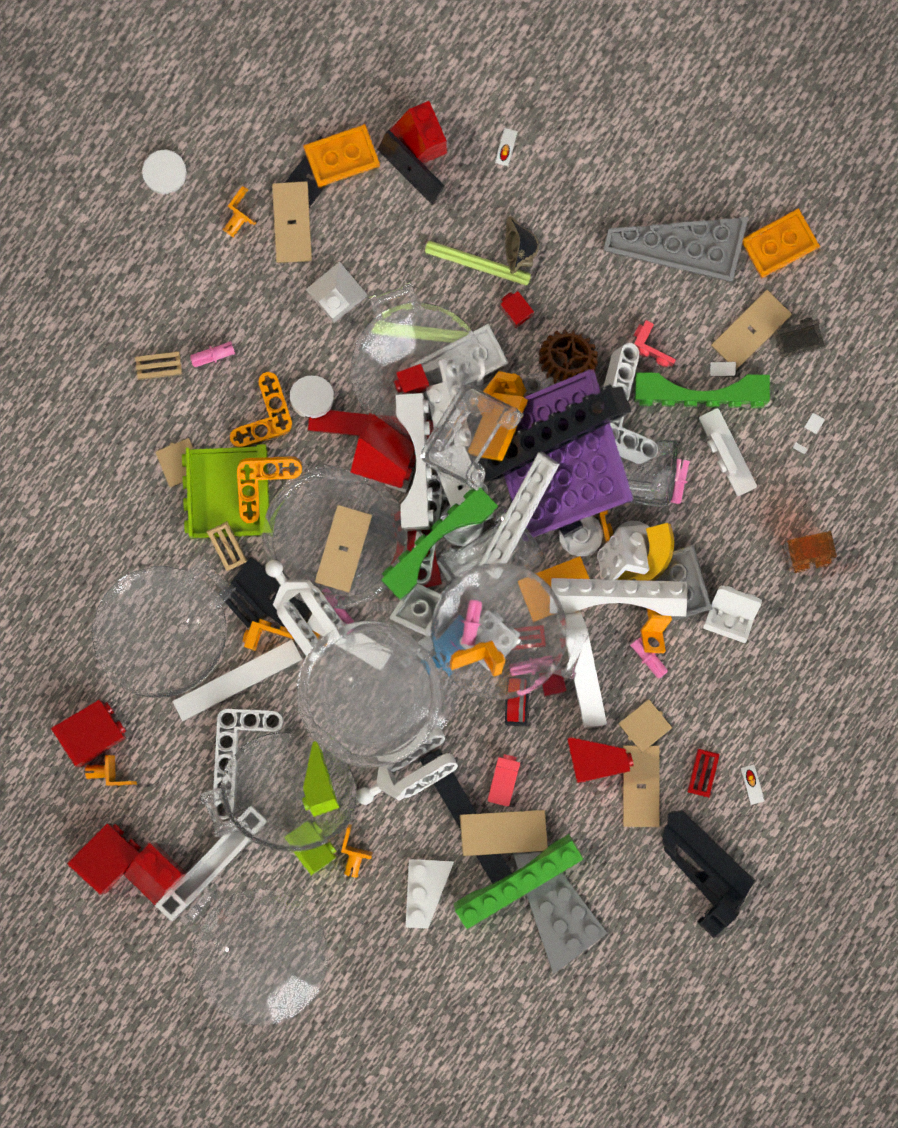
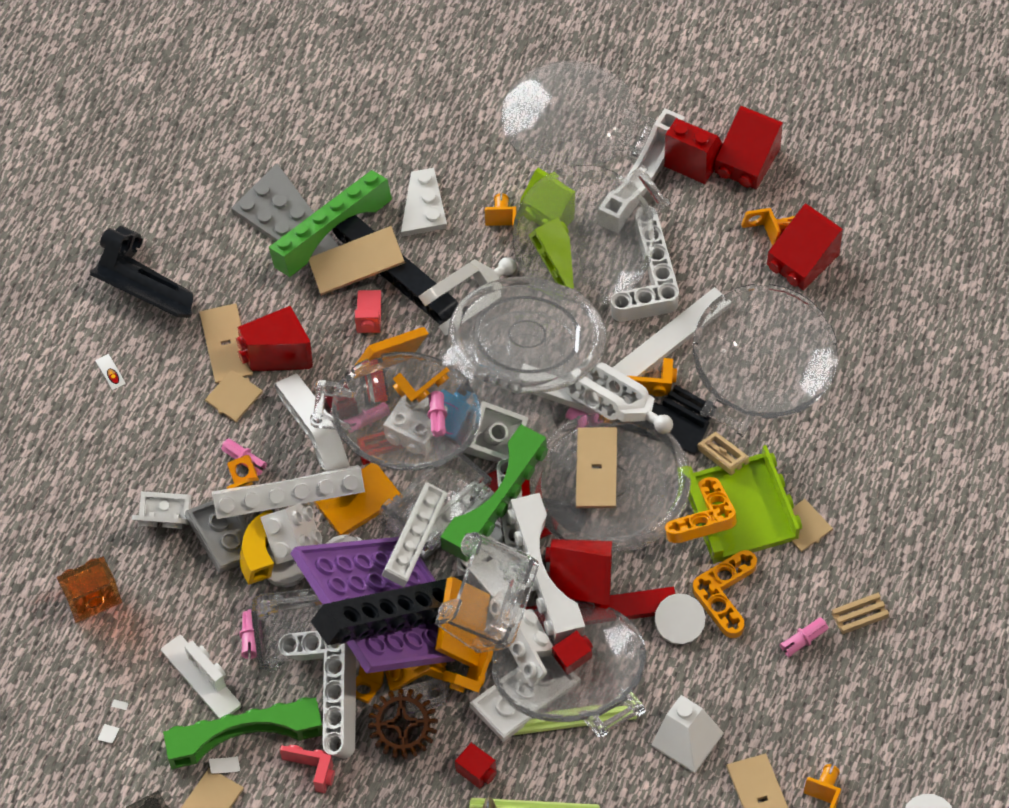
camera: 165 degrees right, 25 degrees down
red tile [687,749,720,798] -> none
none -> light orange tile [350,327,429,379]

